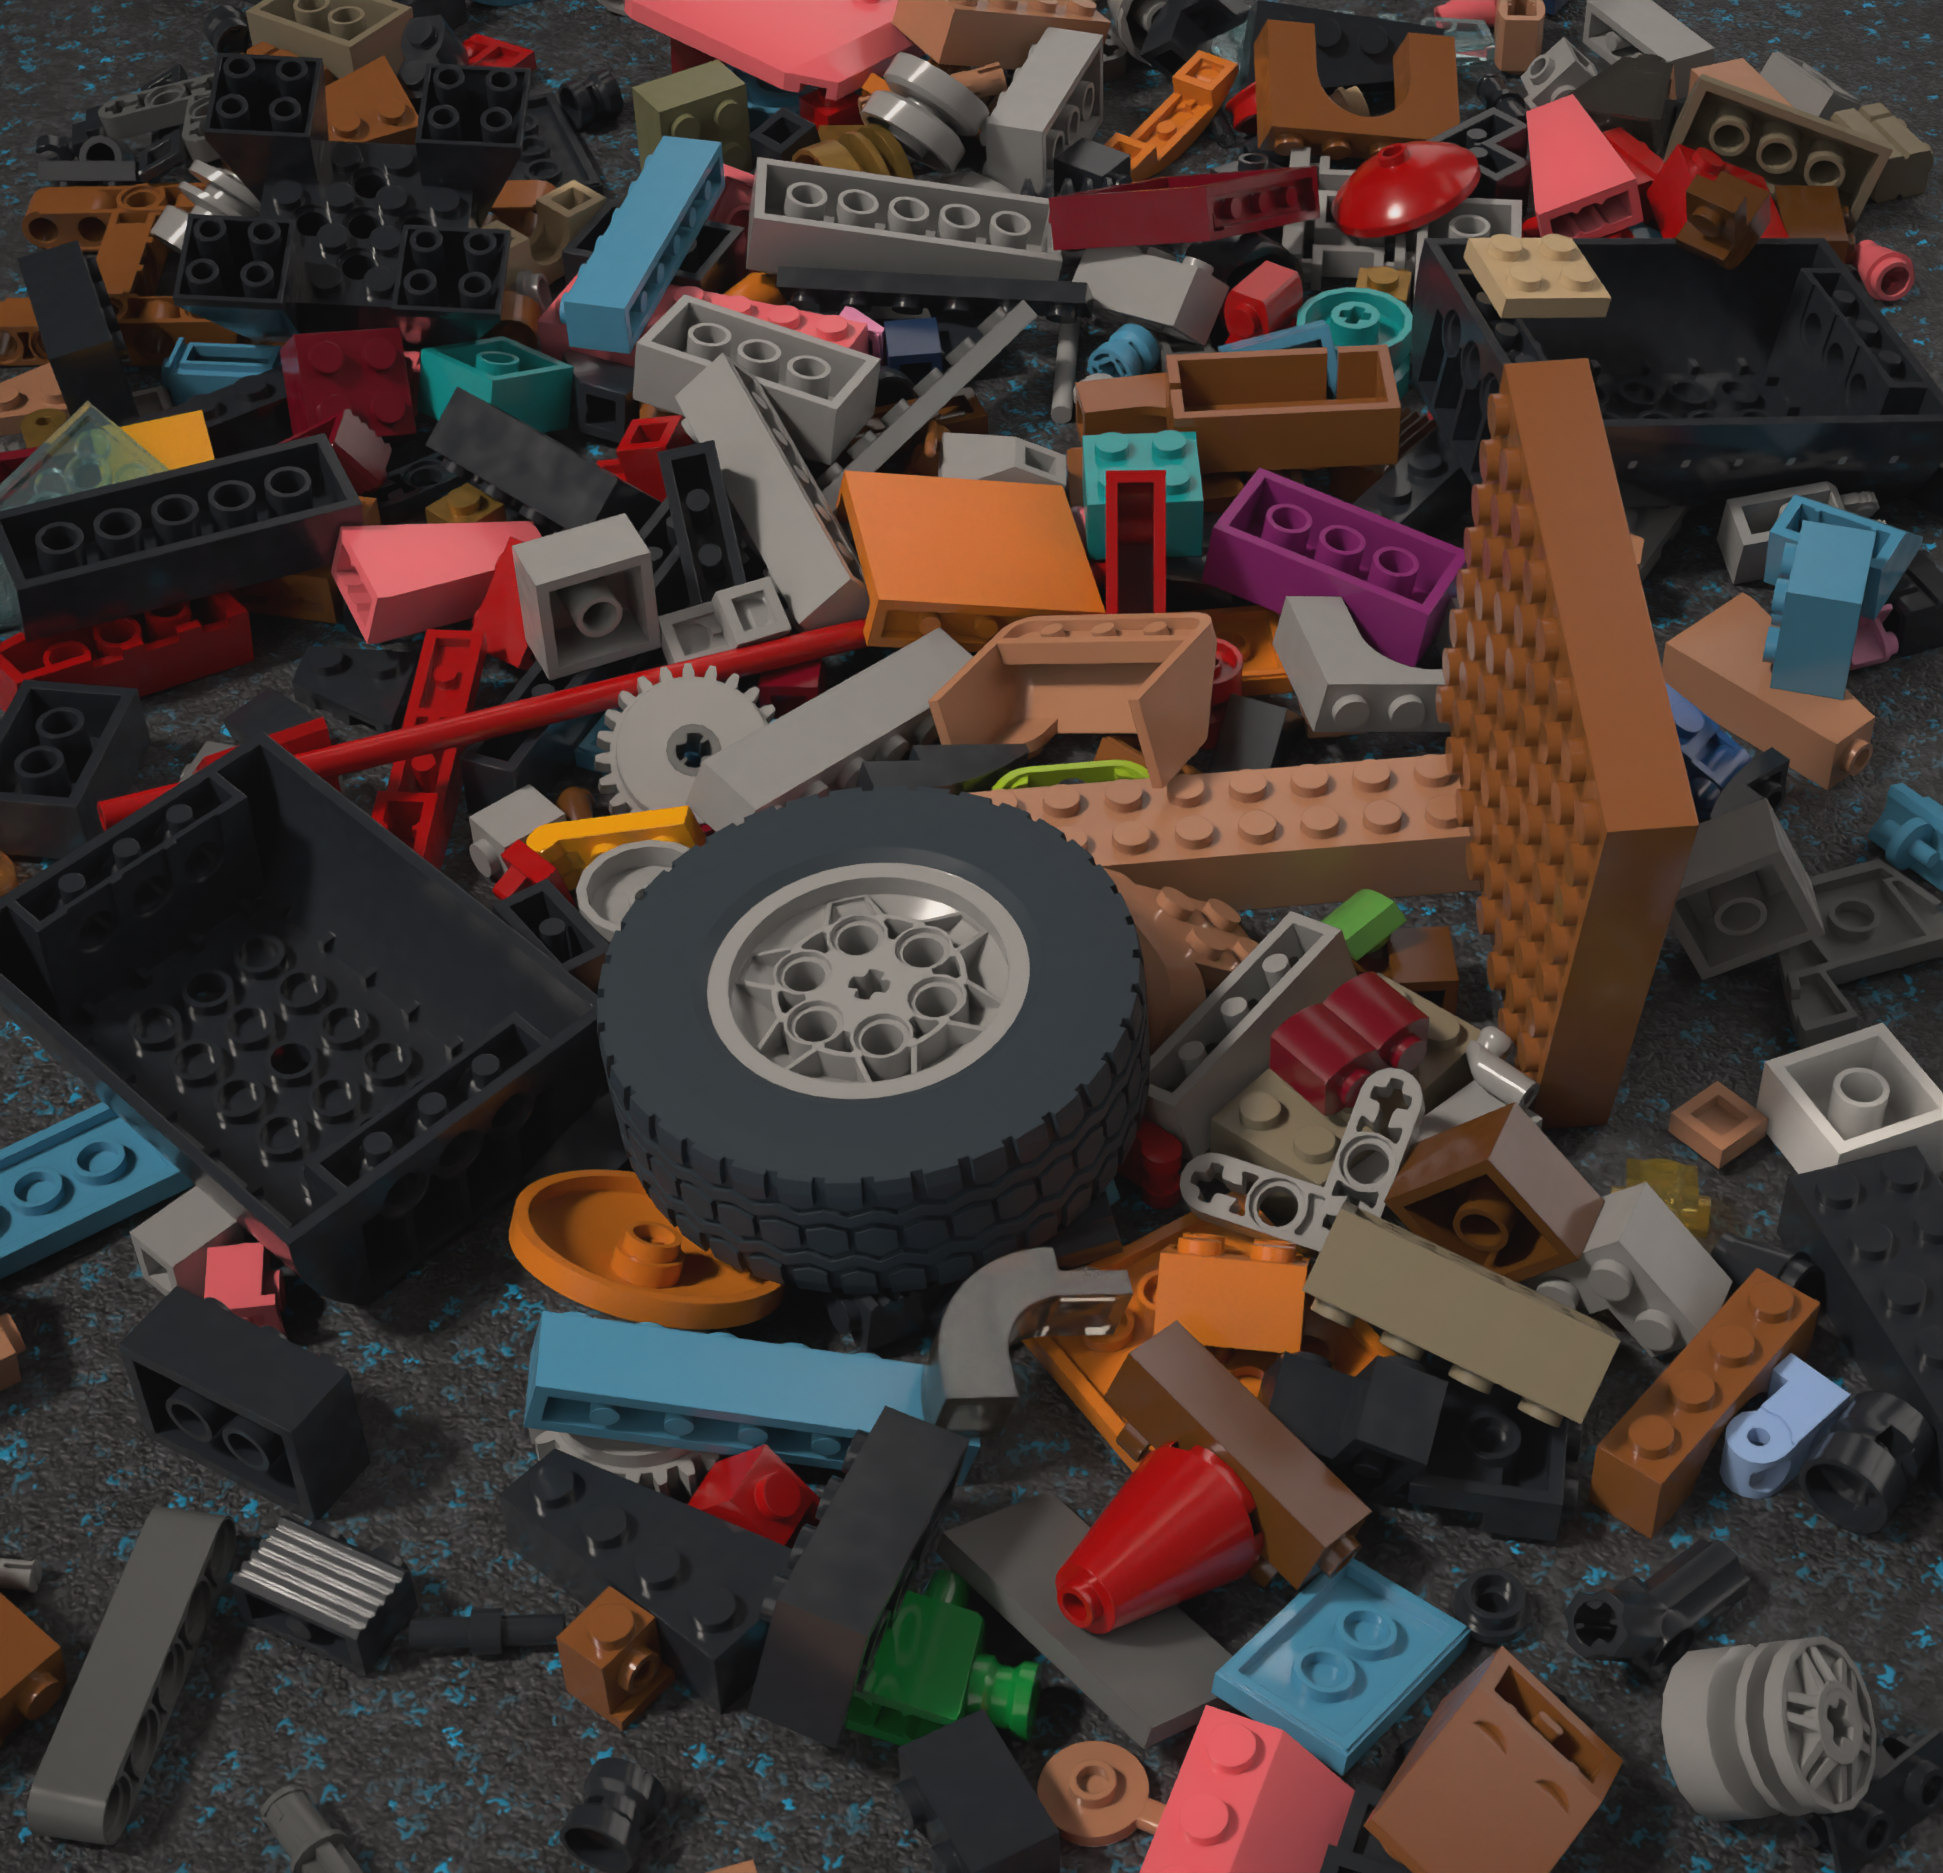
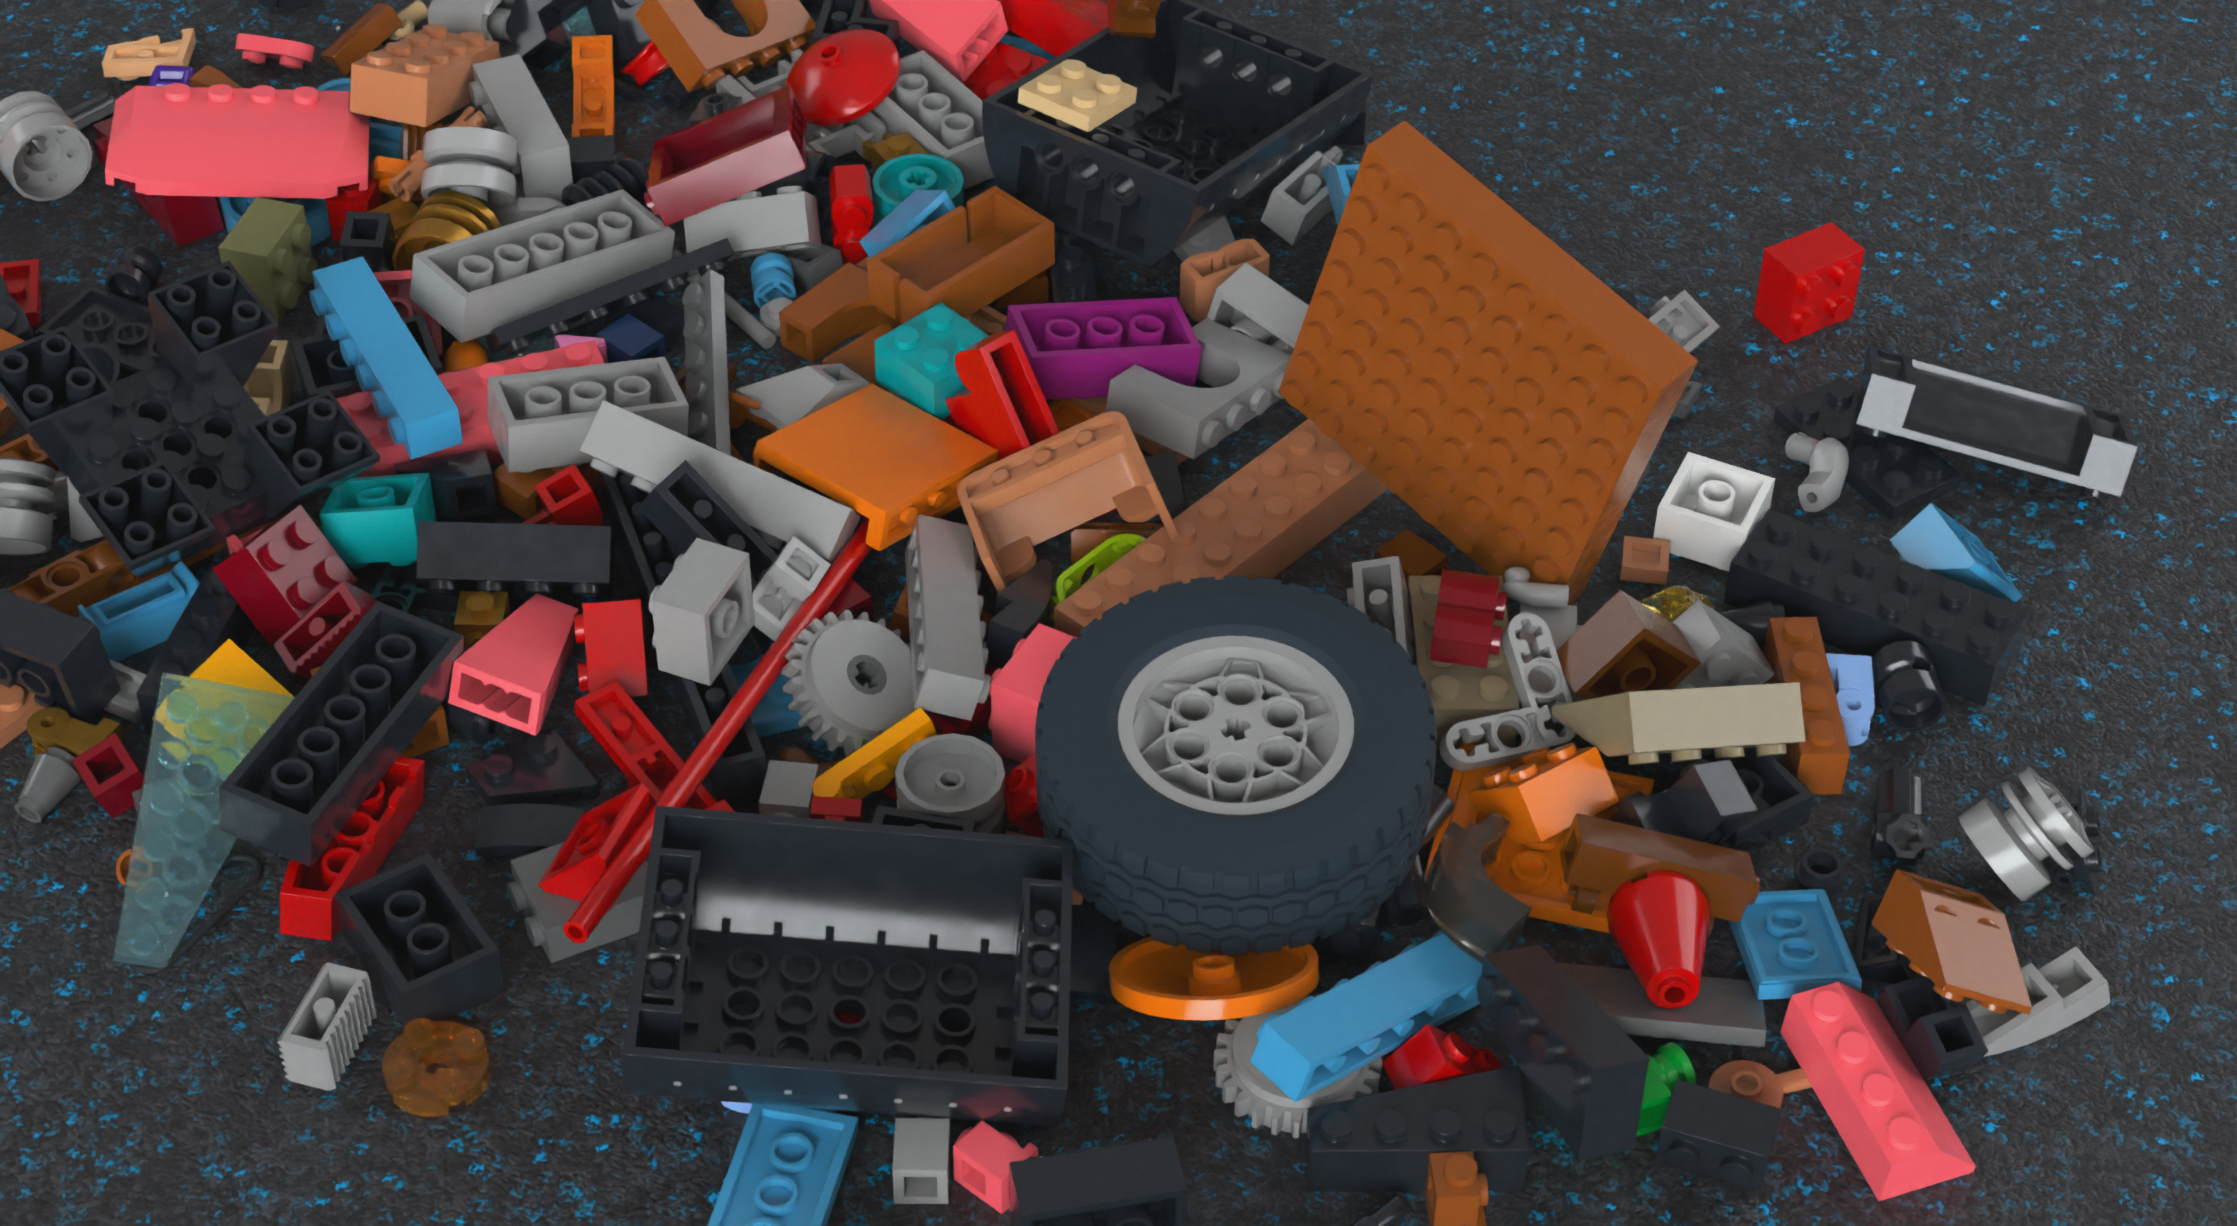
camera: 45 degrees left, 0 degrees up
bright green slope [1320,889,1407,961] -> none

